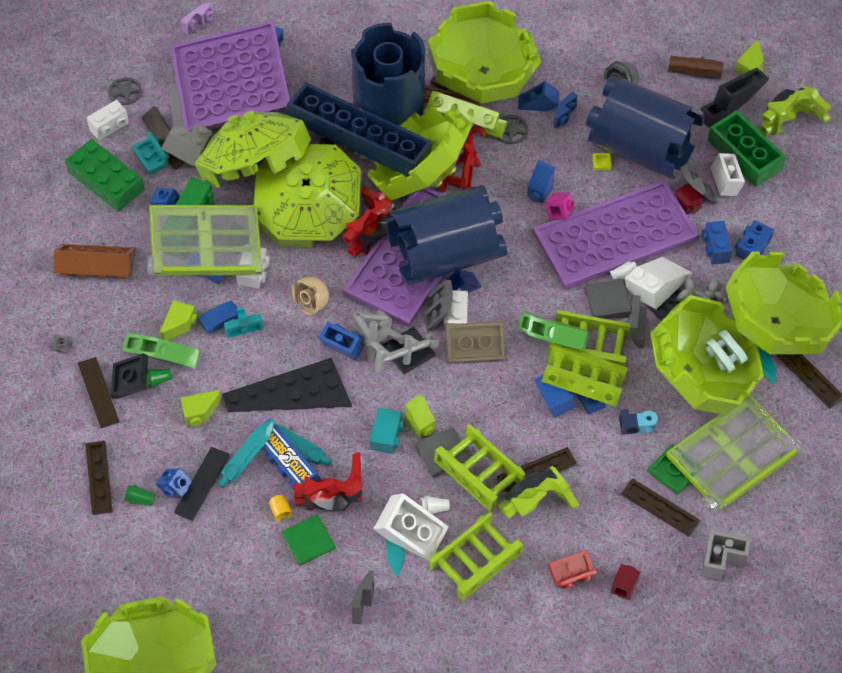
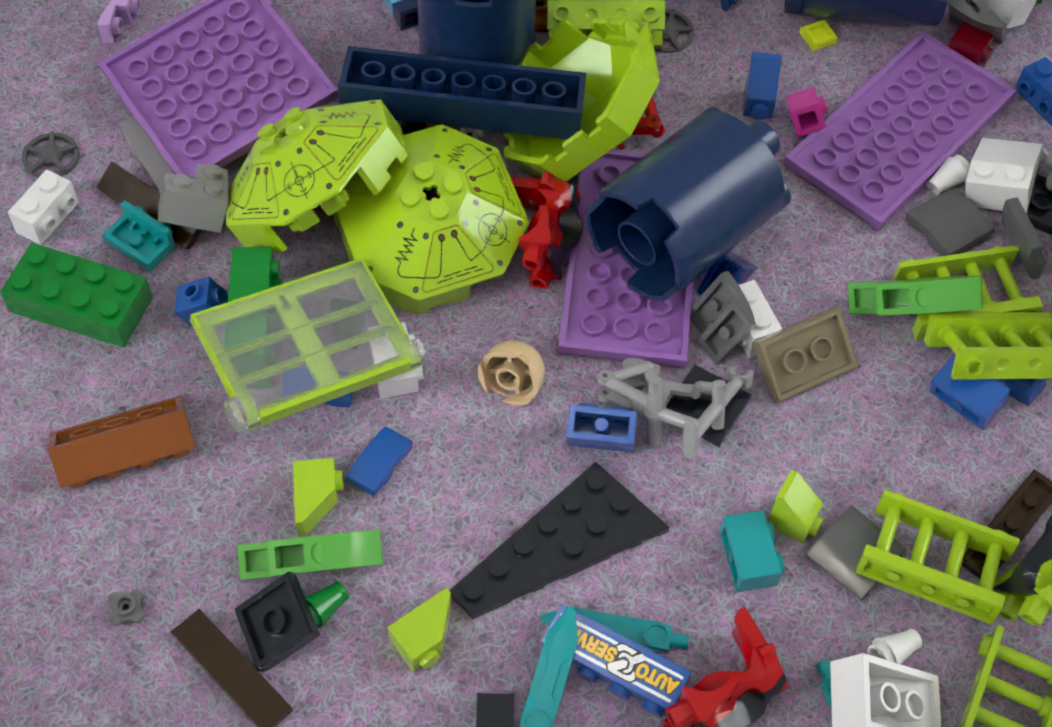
camera: 25 degrees left, 0 degrees up
teal plate [224,307,264,338] -> none

